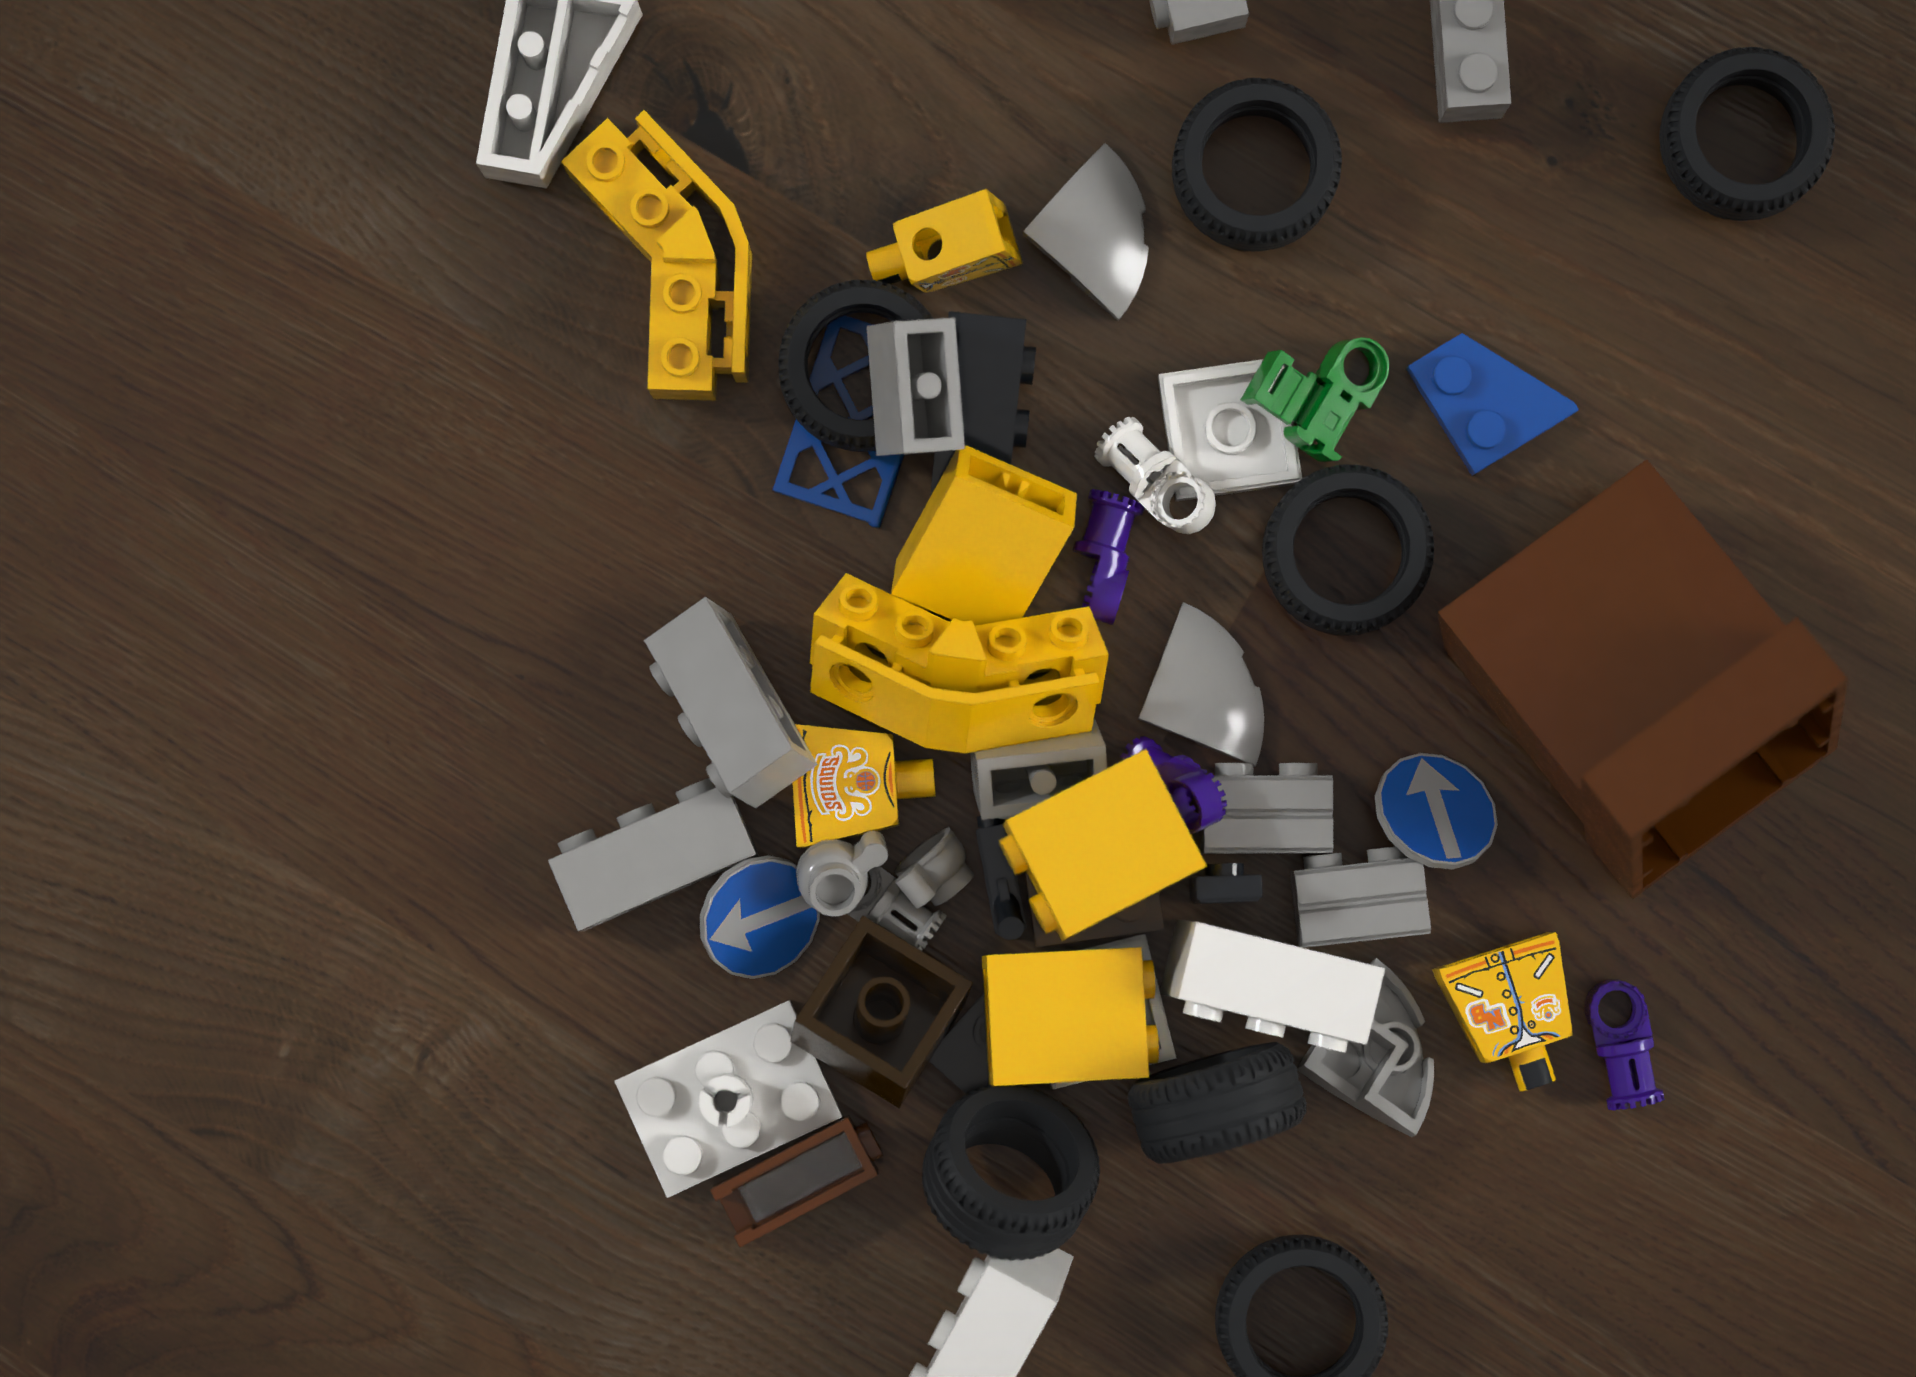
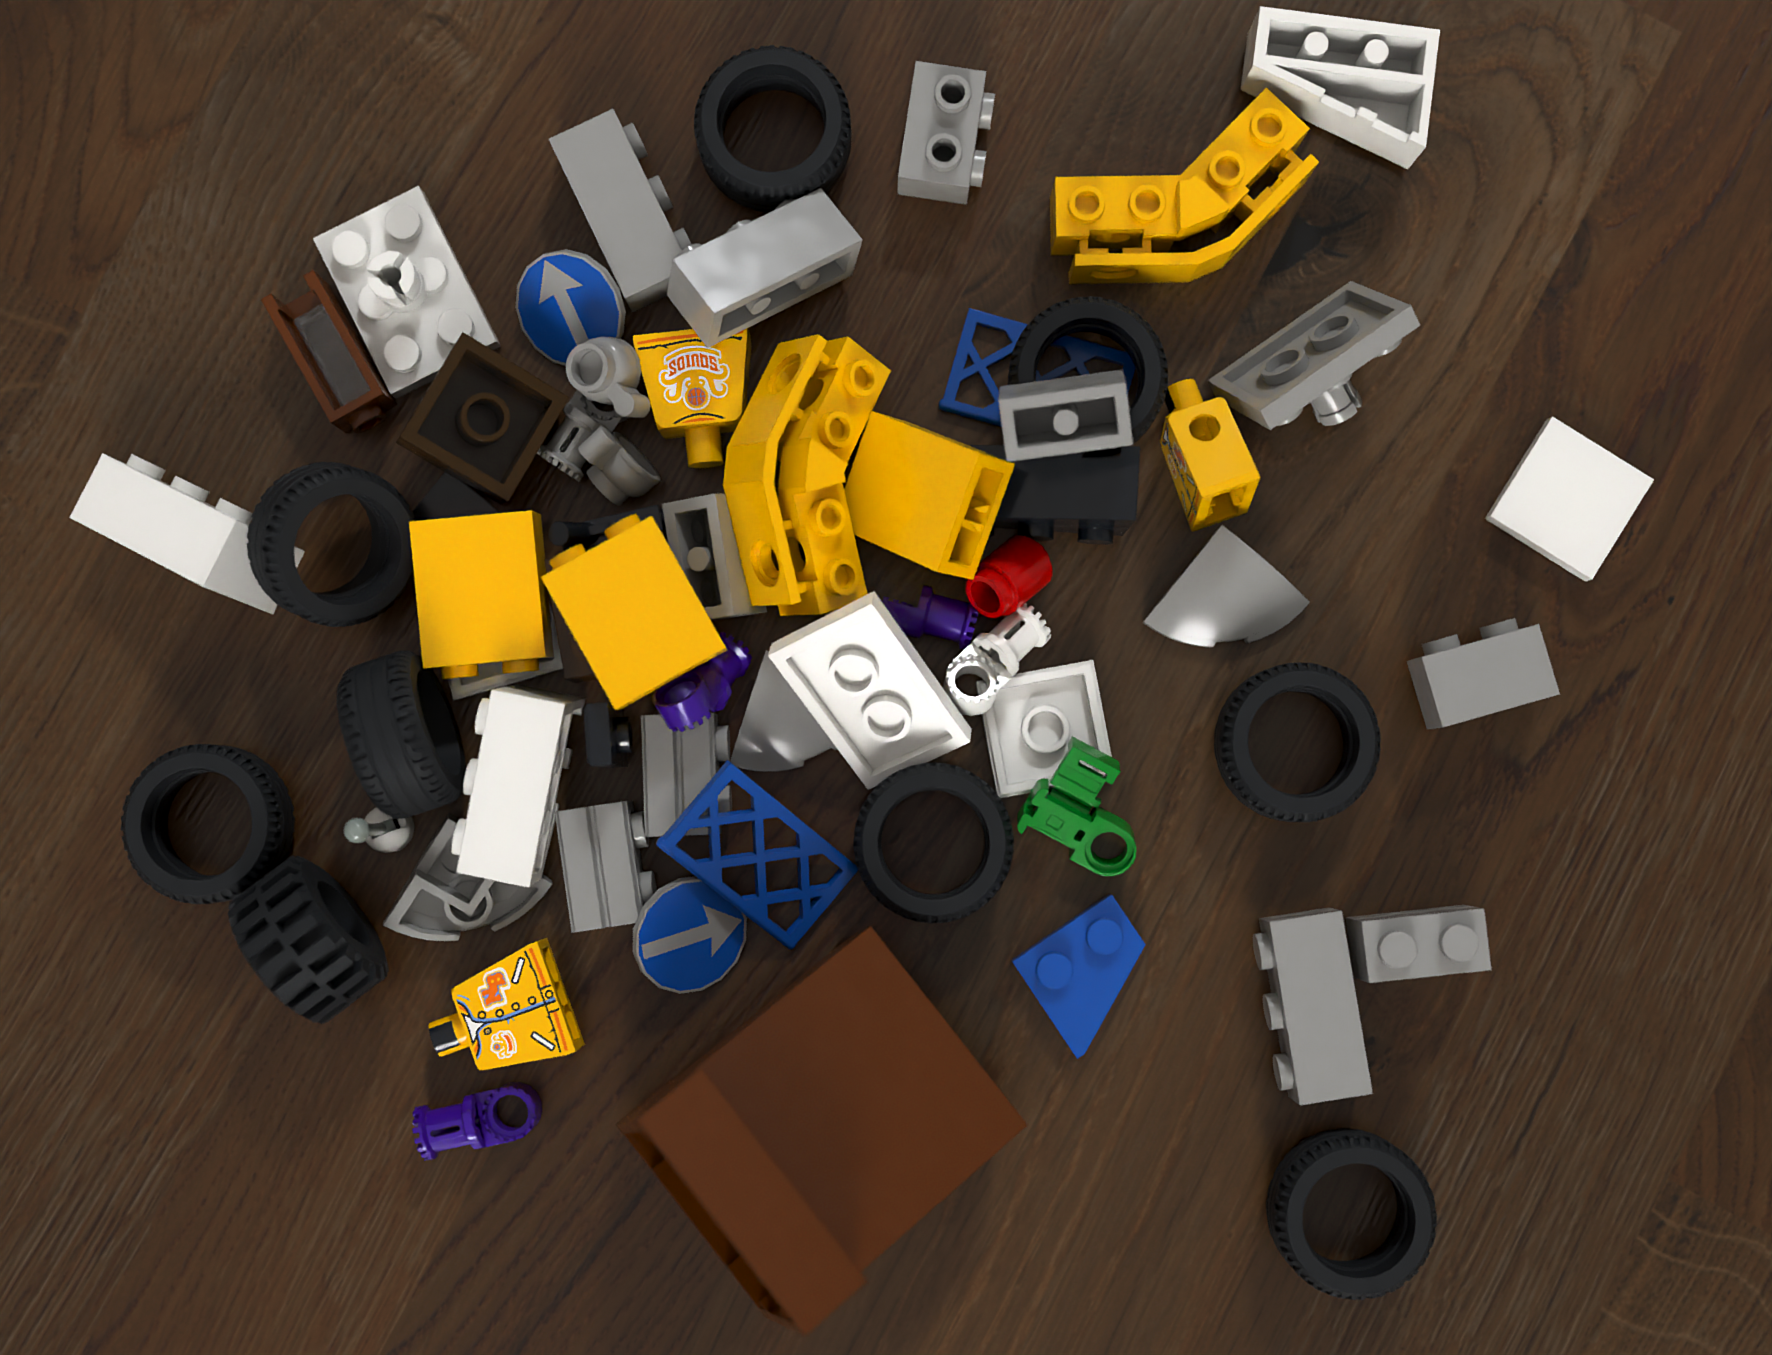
camera: 90 degrees right, 0 degrees up
none -> black tyre [228,855,389,1024]
none -> hinge [344,807,414,853]
none -> blue window [656,760,858,950]
none -> black tyre [694,45,852,213]
none -> white plate [768,591,972,790]
none -> light grey brick [898,61,995,205]
none -> red brick [966,535,1053,618]
none -> light grey plate [1207,281,1420,430]
none -> light grey brick [1253,907,1373,1105]

